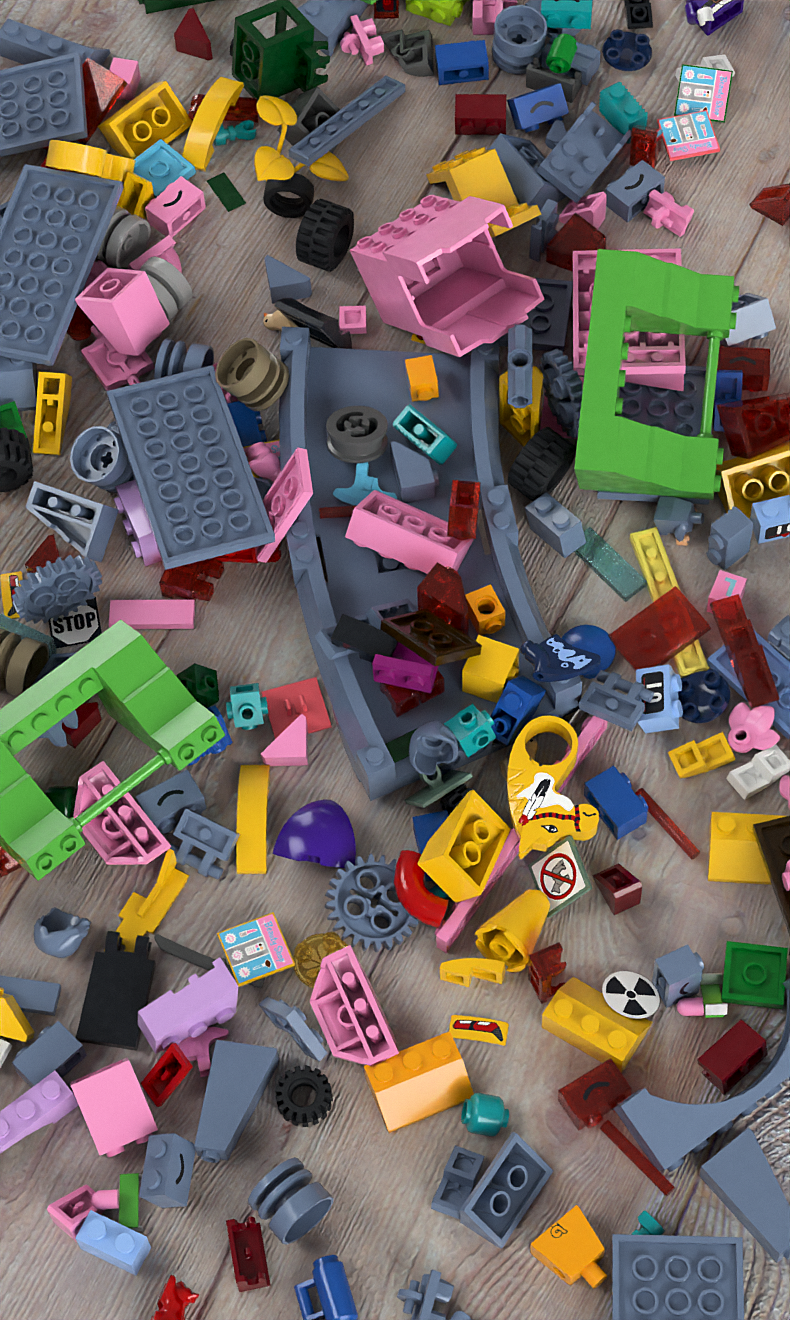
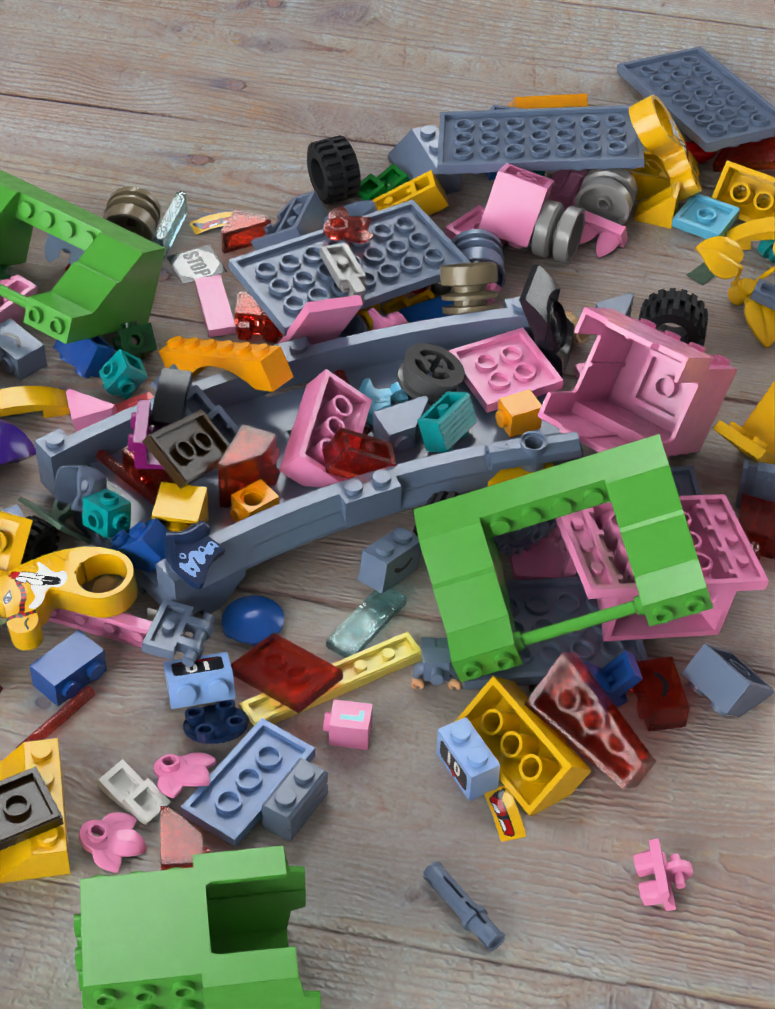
camera: 70 degrees right, 15 degrees down
sand blue gear [12,555,102,624] -> none
bright pink brick [145,176,206,238] -> none
black tyre [263,173,314,218] -> none
yellow slope [668,732,736,779] -> none
sand blue brick [706,507,754,570] -> none
clear red slope [710,594,780,708] -> none
none -> clear red bar [95,449,158,506]
none -> light orange arch [158,336,294,392]
none -> light grey hinge [319,242,367,303]
none -> clear red plate [323,206,373,243]
none -> bright pink plate [448,327,564,413]

